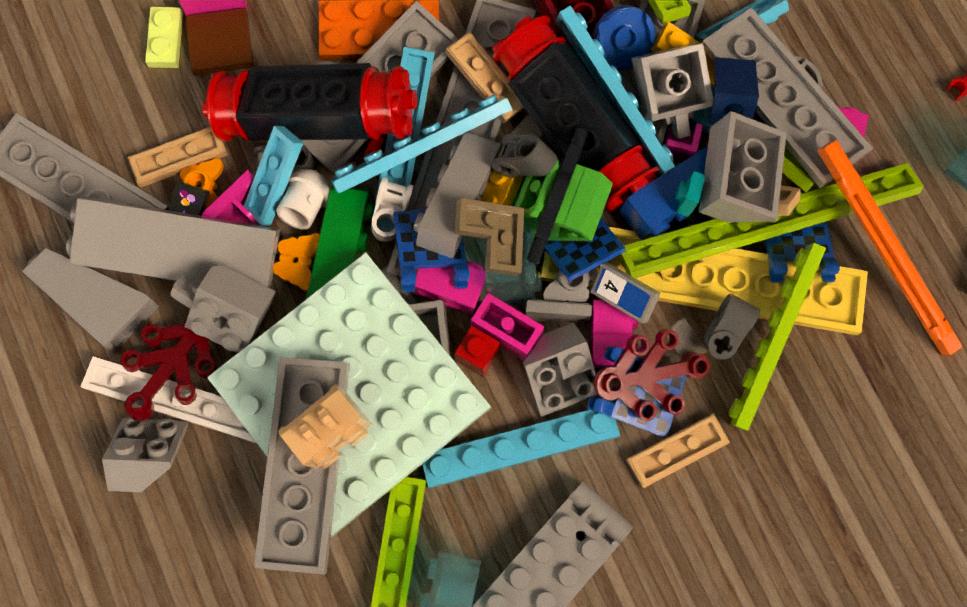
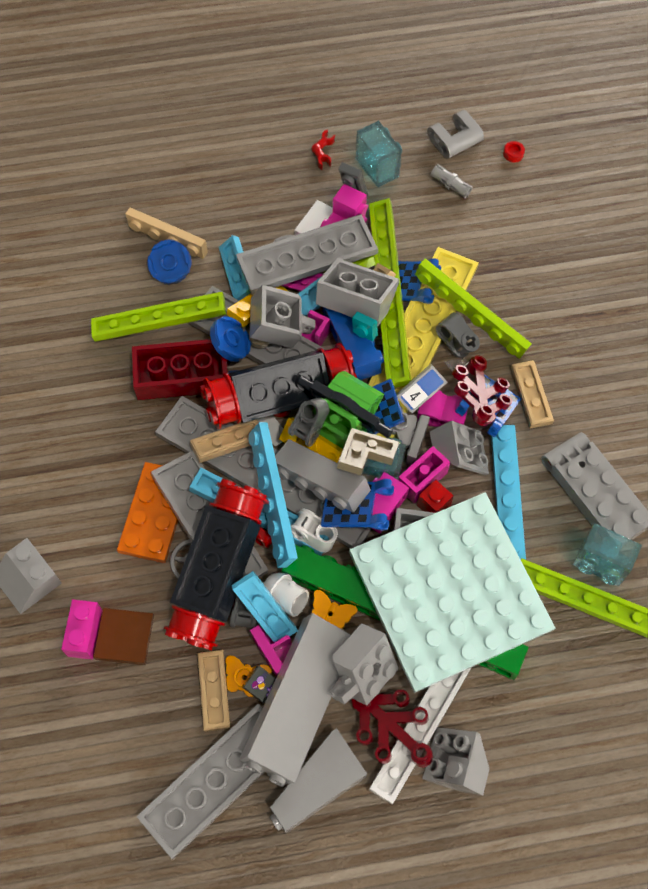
camera: 75 degrees left, 10 degrees down
yellowish green plate [145,7,183,68] -> none
light grey plate [254,357,350,575] -> none
tan hinge [278,384,372,469] -> none
medium azure plate [556,6,675,178] -> none
dark blue piece [708,57,759,125] -> none
orange piece [817,140,963,355] -> none
none -> white tile [294,200,333,235]
none -> dark pink brick [333,184,368,223]
none -> dark grey tile [338,162,368,197]

